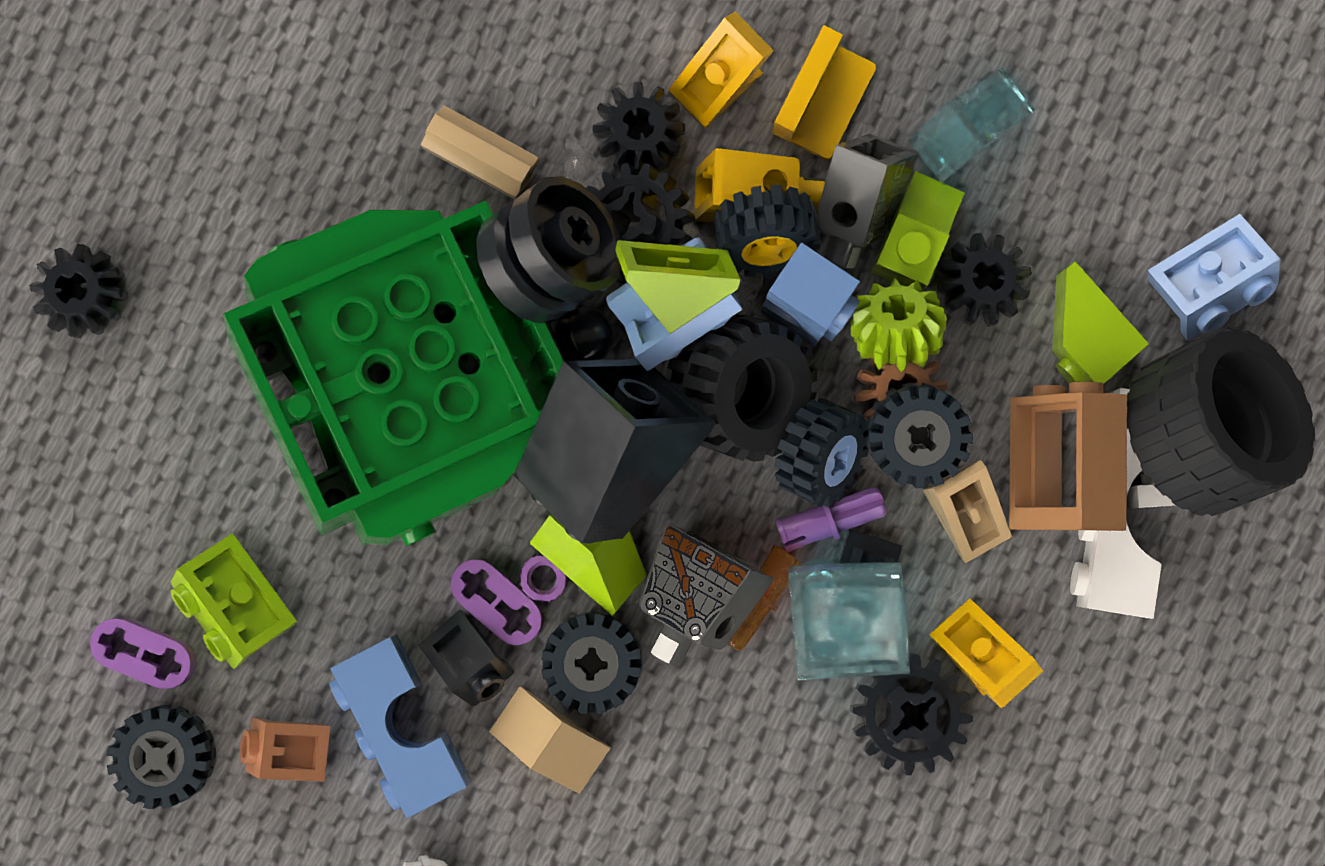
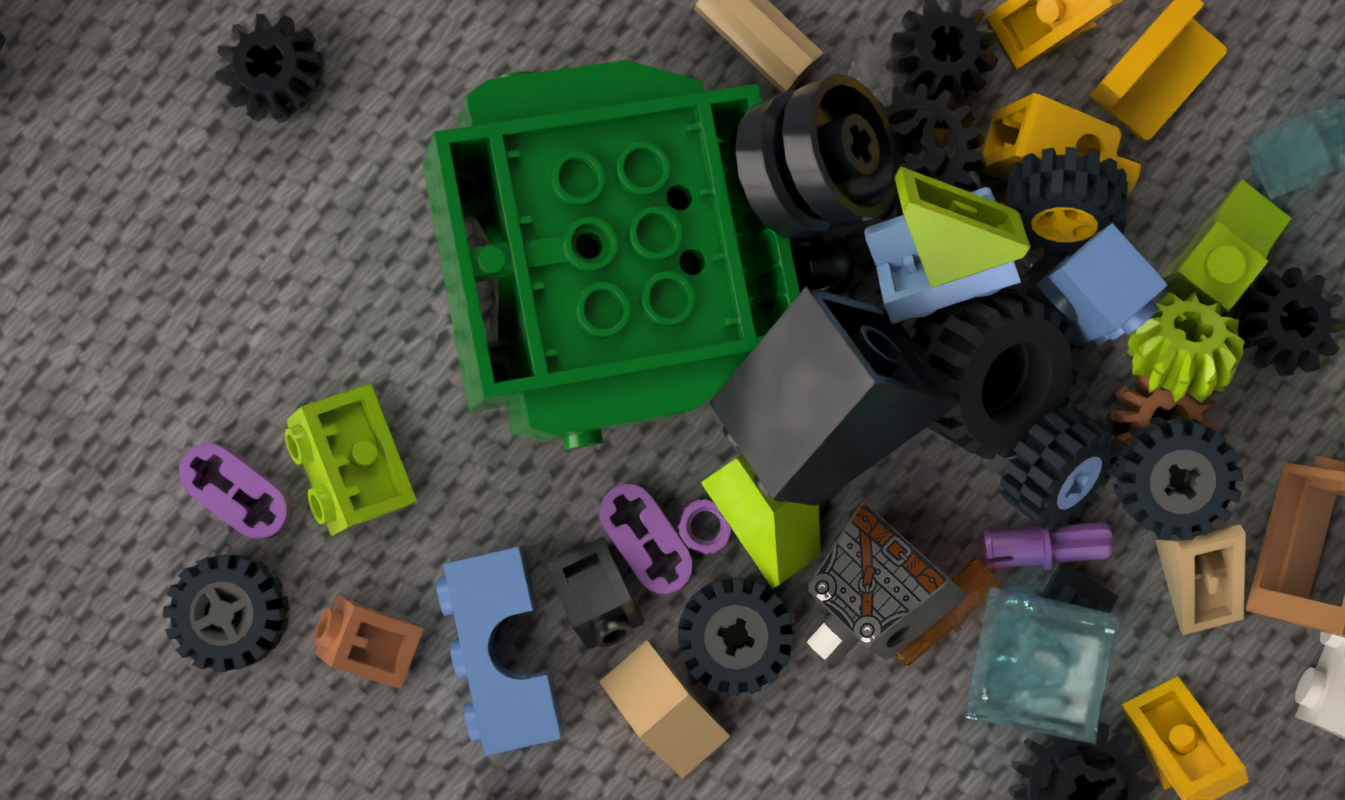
camera: 15 degrees right, 0 degrees up
dark grey torso [816,134,919,268] -> none

